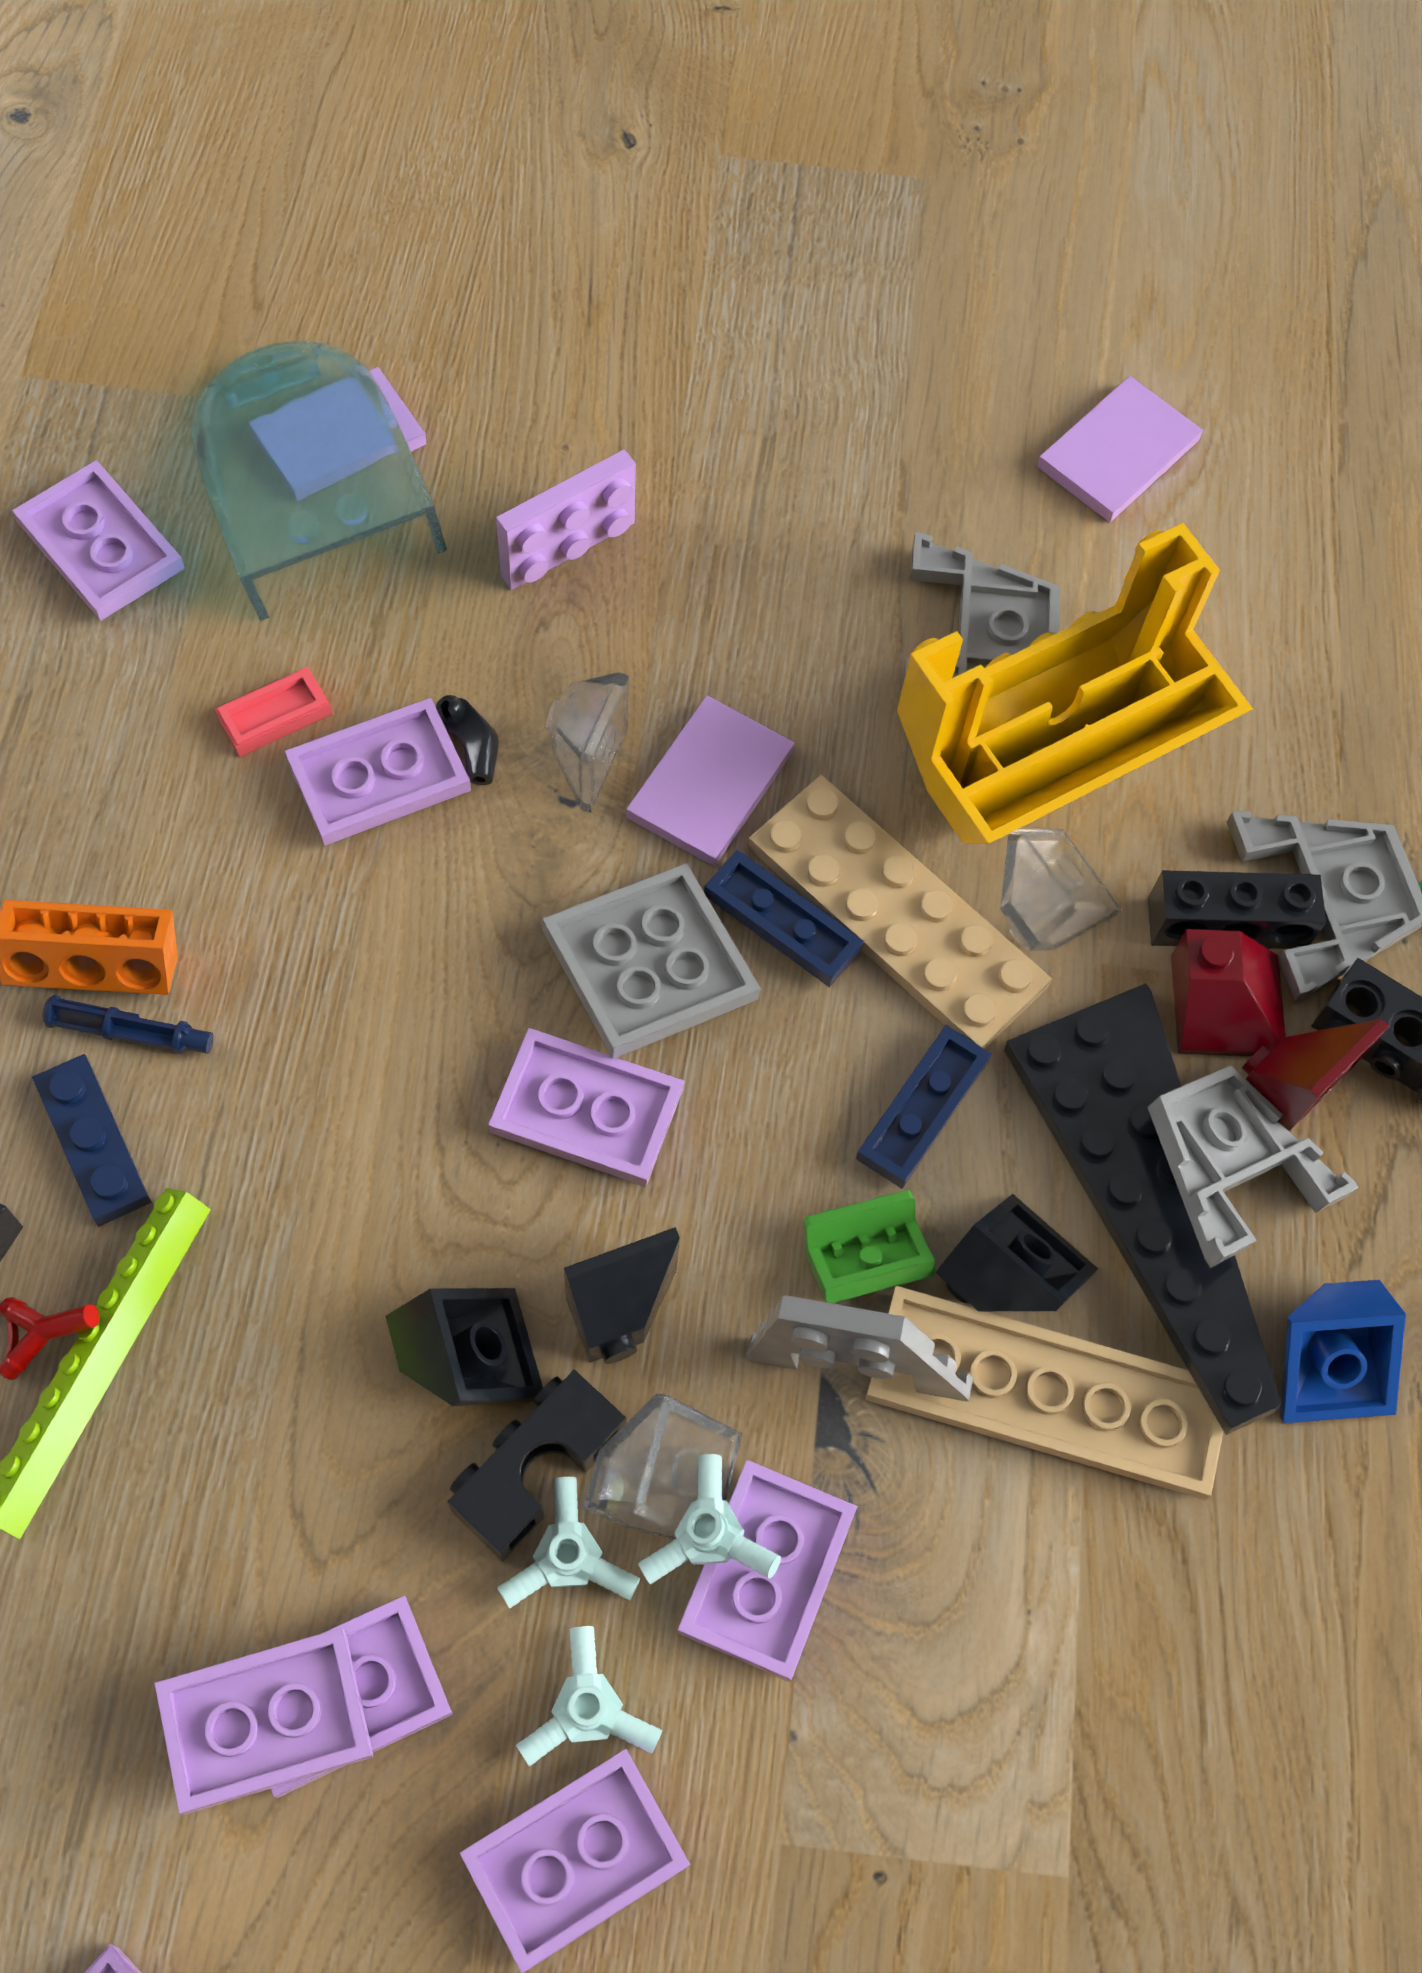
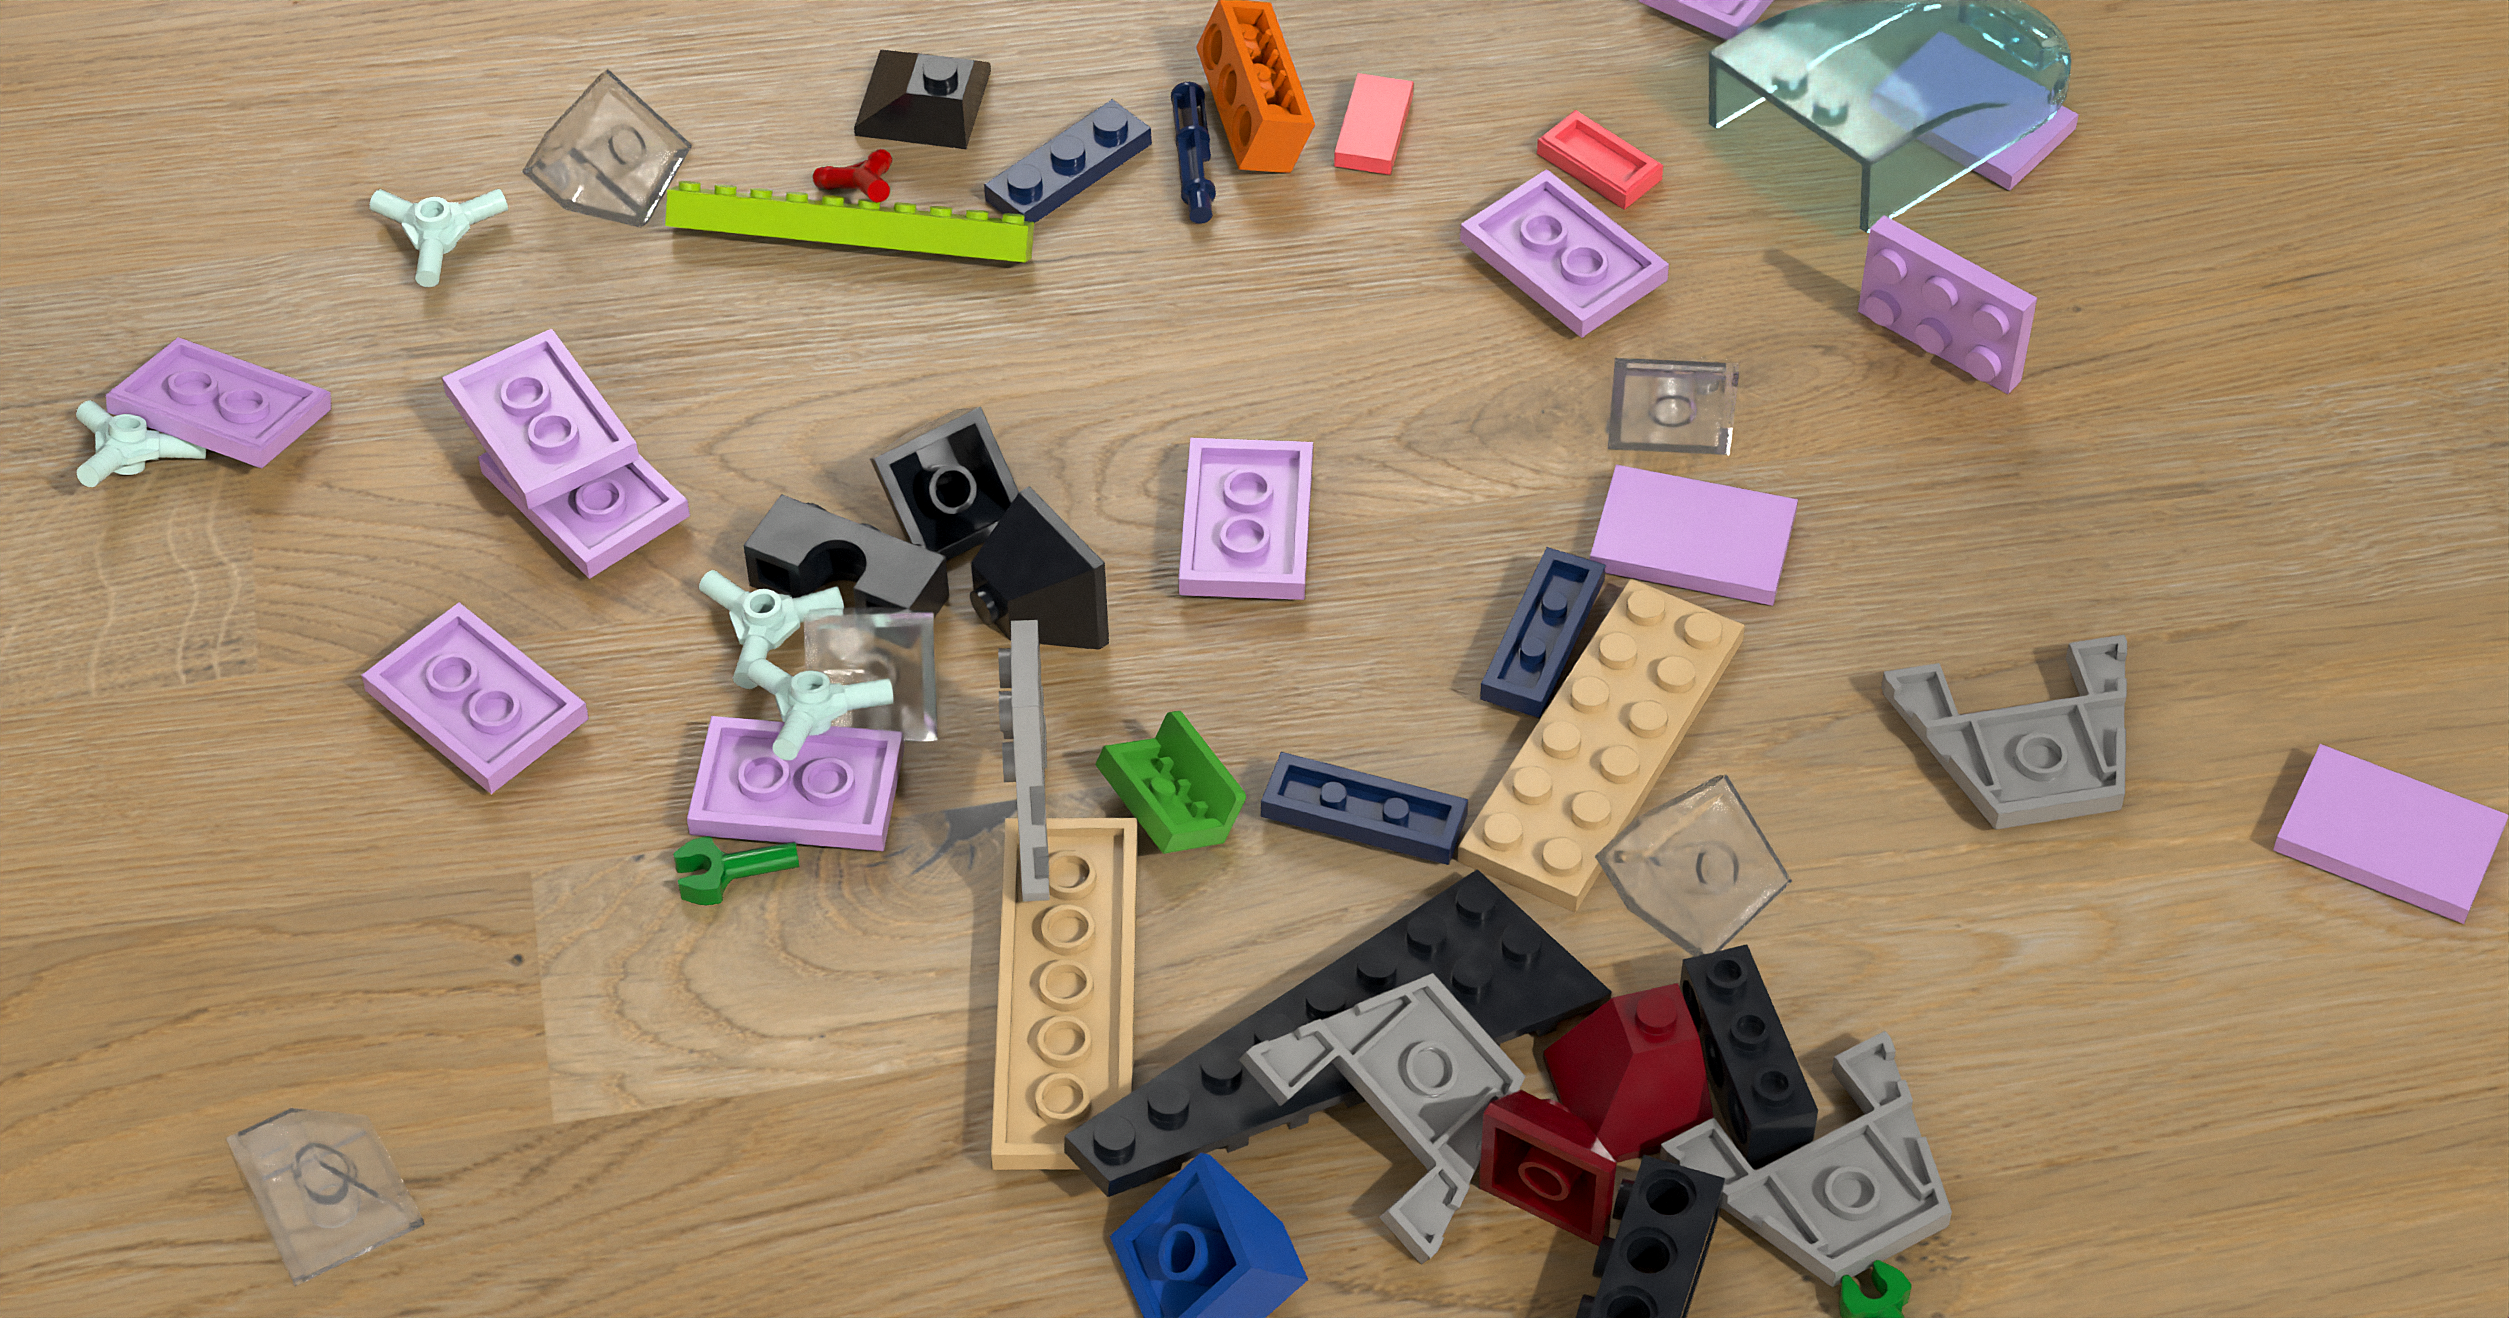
camera: 80 degrees right, 15 degrees down
black arm [436,695,499,785] -> none
light aqua piece [516,1626,663,1767] -> none
light grey plate [542,863,761,1059] -> none
yellow wedge [897,523,1253,844] -> none
black slope [935,1194,1098,1312] -> none
none -> green bar [673,836,800,906]
none -> tile [1334,73,1414,175]

